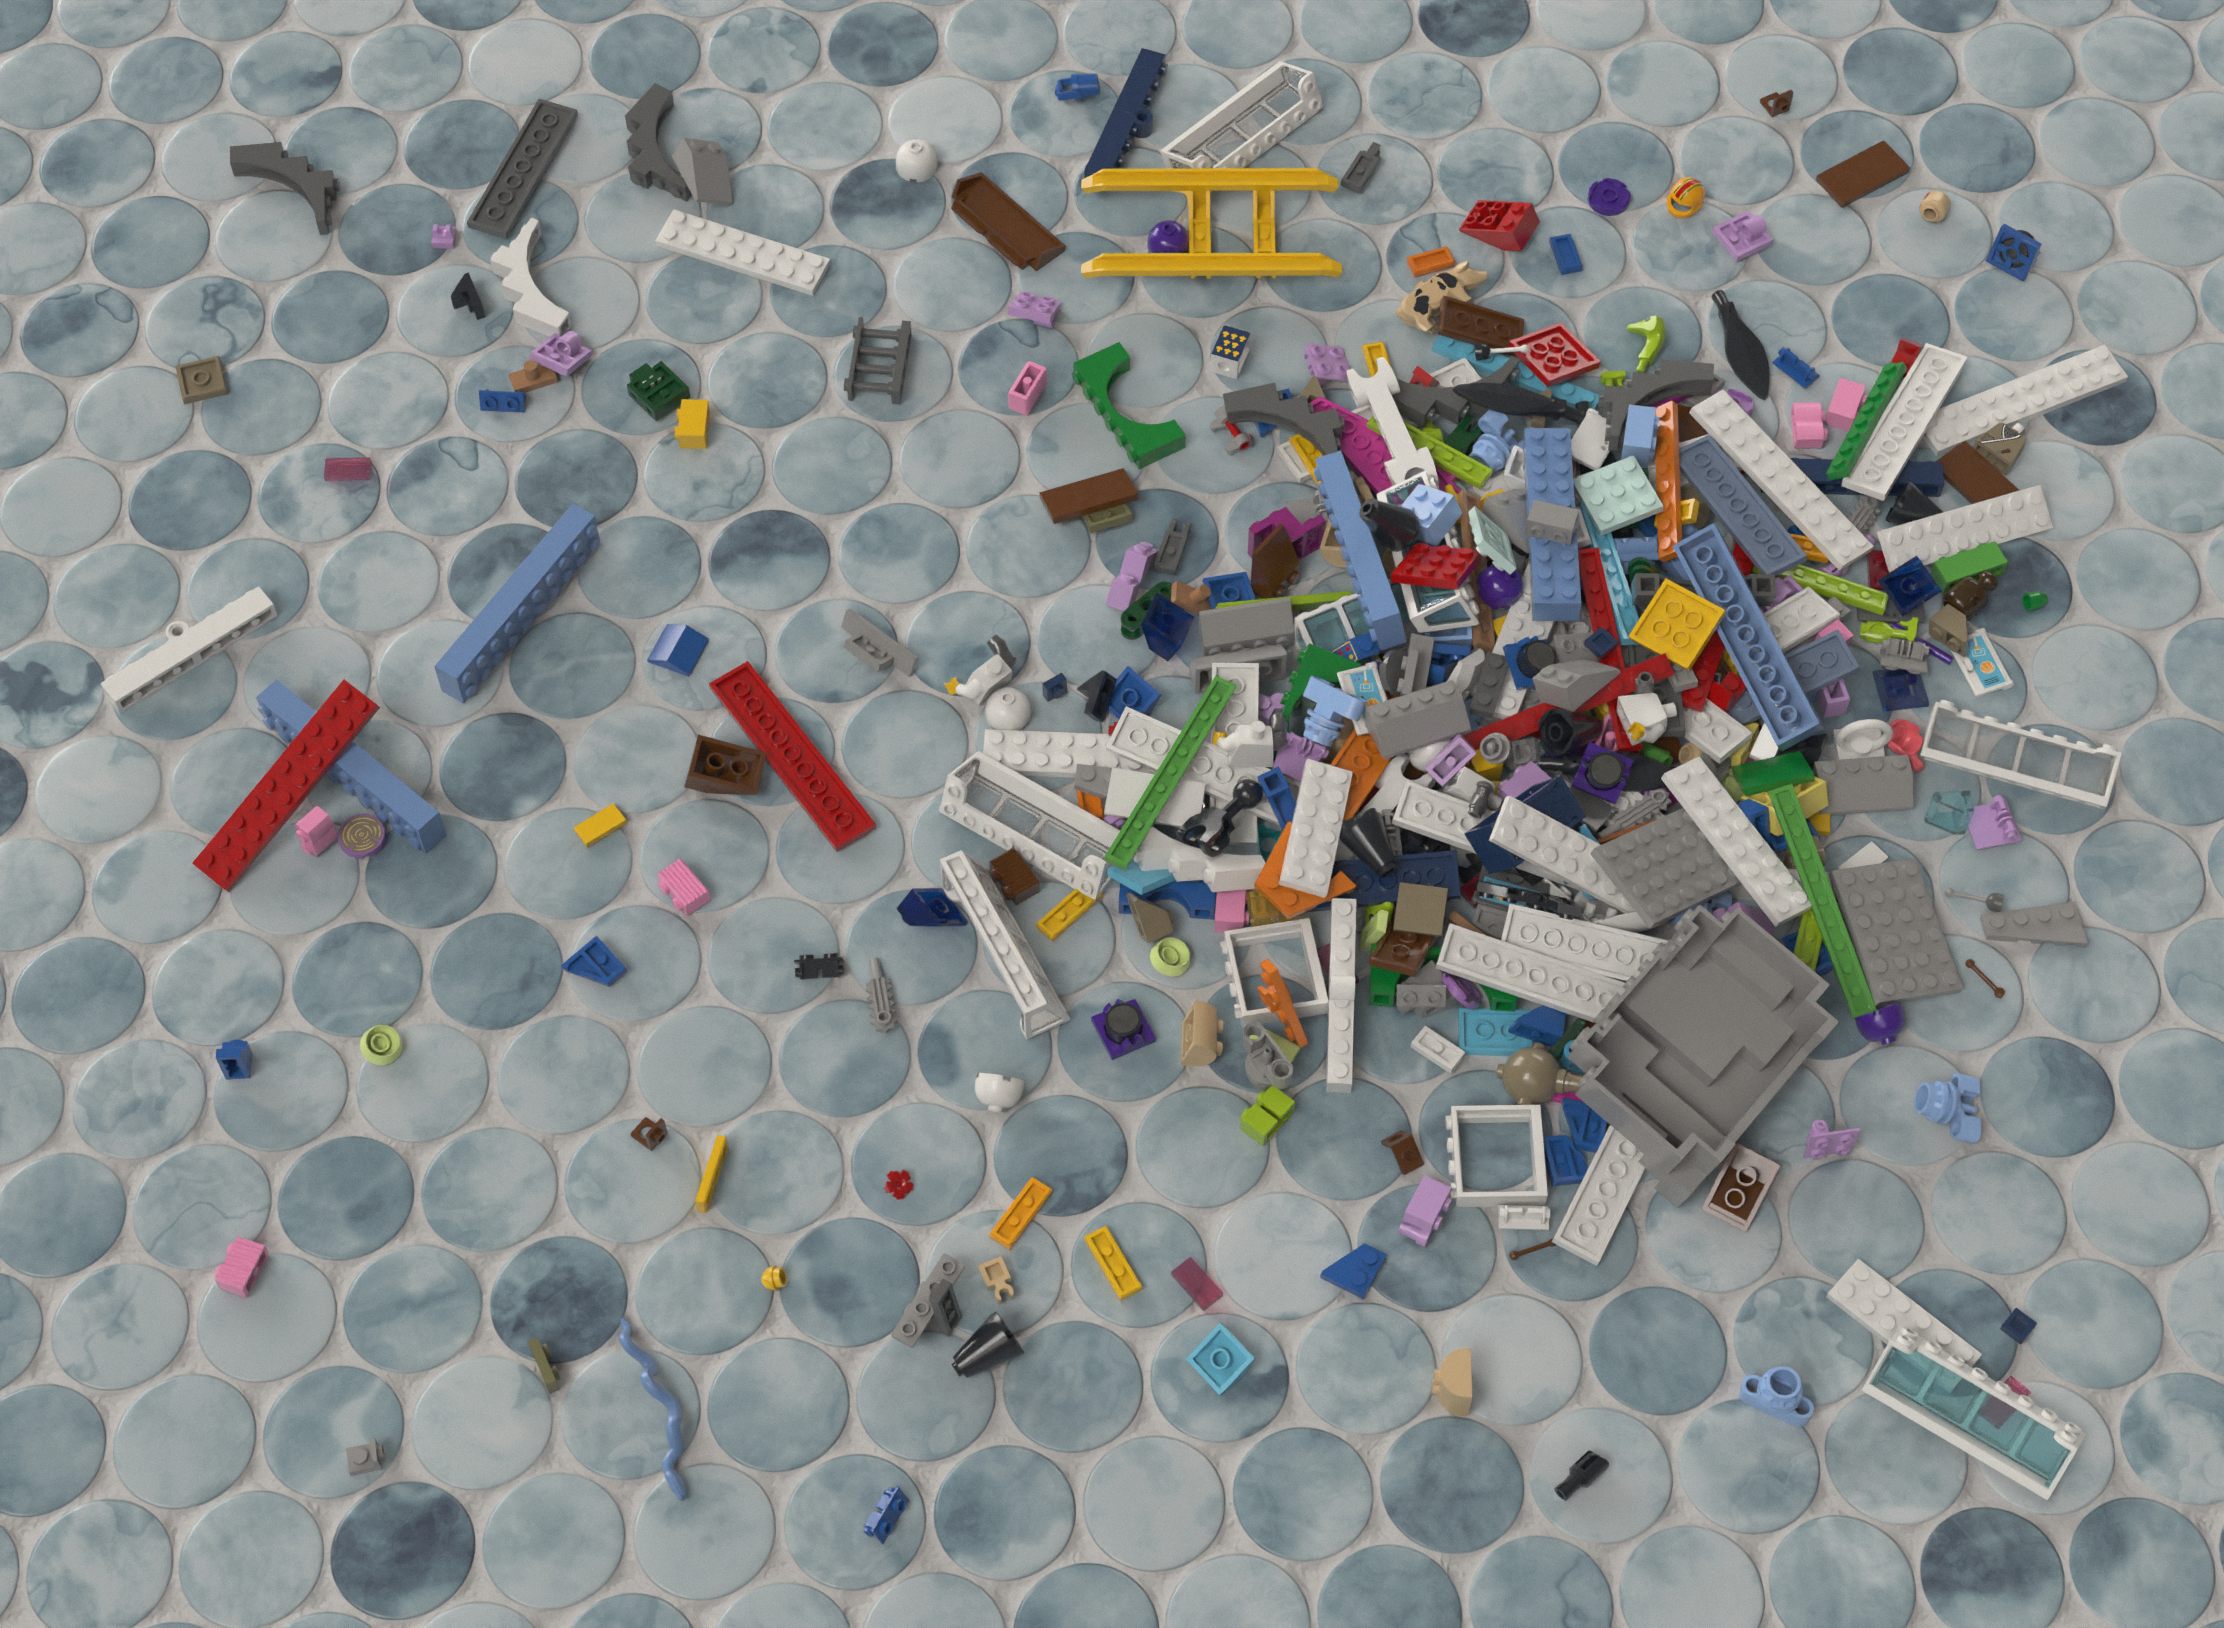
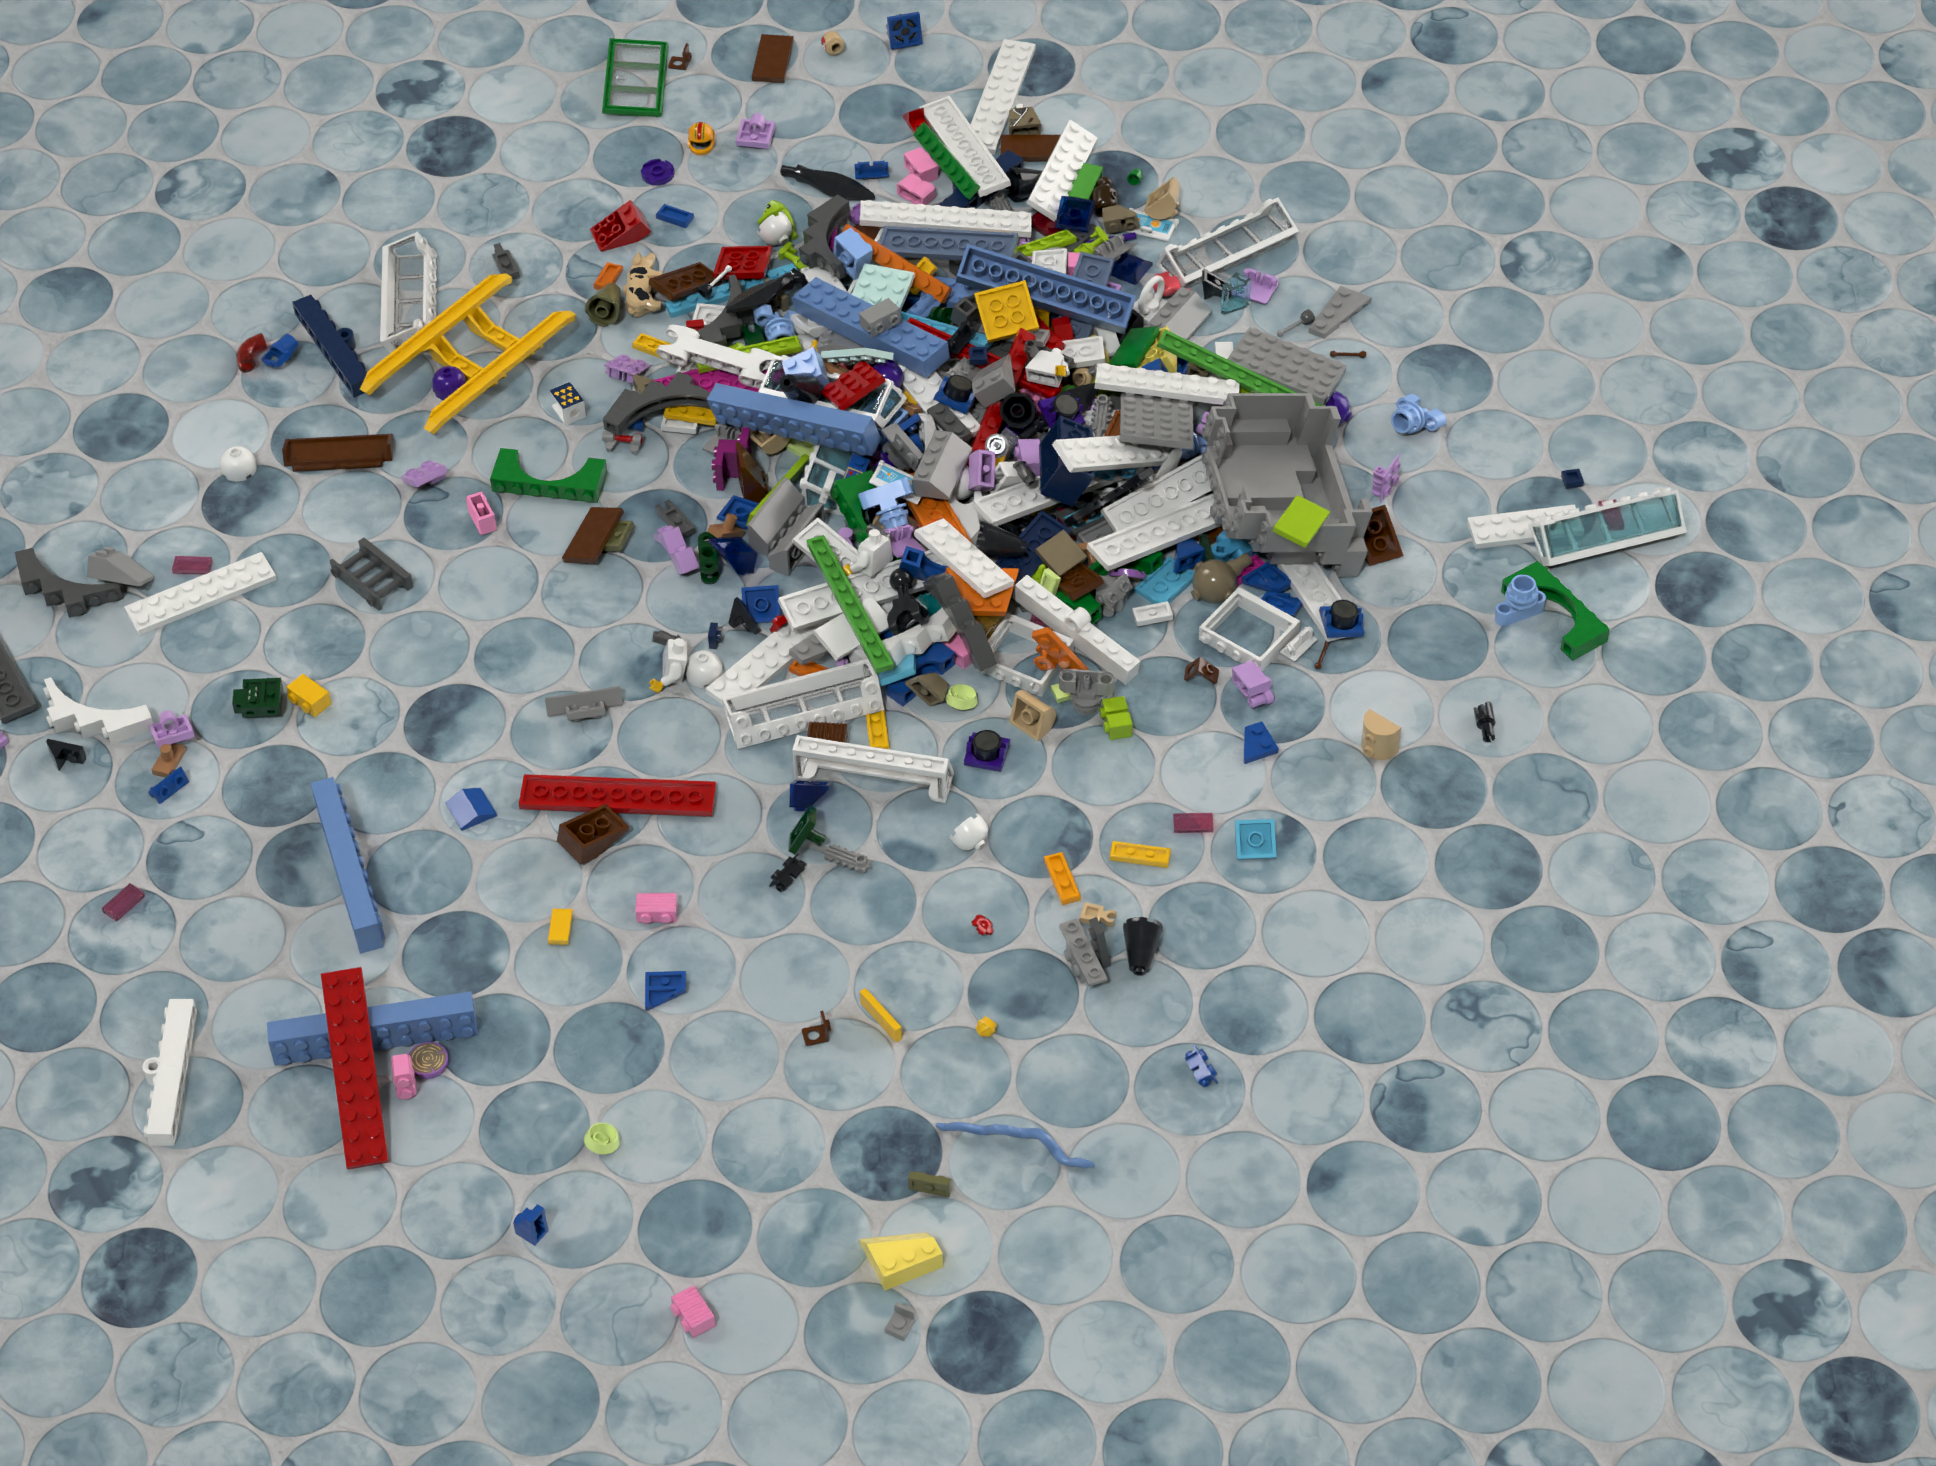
camera: 50 degrees left, 10 degrees down
none -> clear pink tile [172,556,213,575]
none -> clear red cylinder [236,333,267,373]
none -> olive cone [585,283,621,327]
none -> clear door [602,38,668,117]
none -> white cylinder [757,212,792,246]
none -> dark green tile [788,805,826,855]
none -> white tile [819,470,837,504]
none -> light yellow wedge [859,1232,943,1291]
none -> dark grey arch [923,573,997,672]
none -> black hinge [947,321,976,355]
none -> tan brick [1144,177,1180,220]
none -> black slope [1202,269,1232,300]
none -> lime tile [1272,495,1330,548]
none -> piece [1319,600,1364,638]
none -> green arch [1501,561,1610,661]

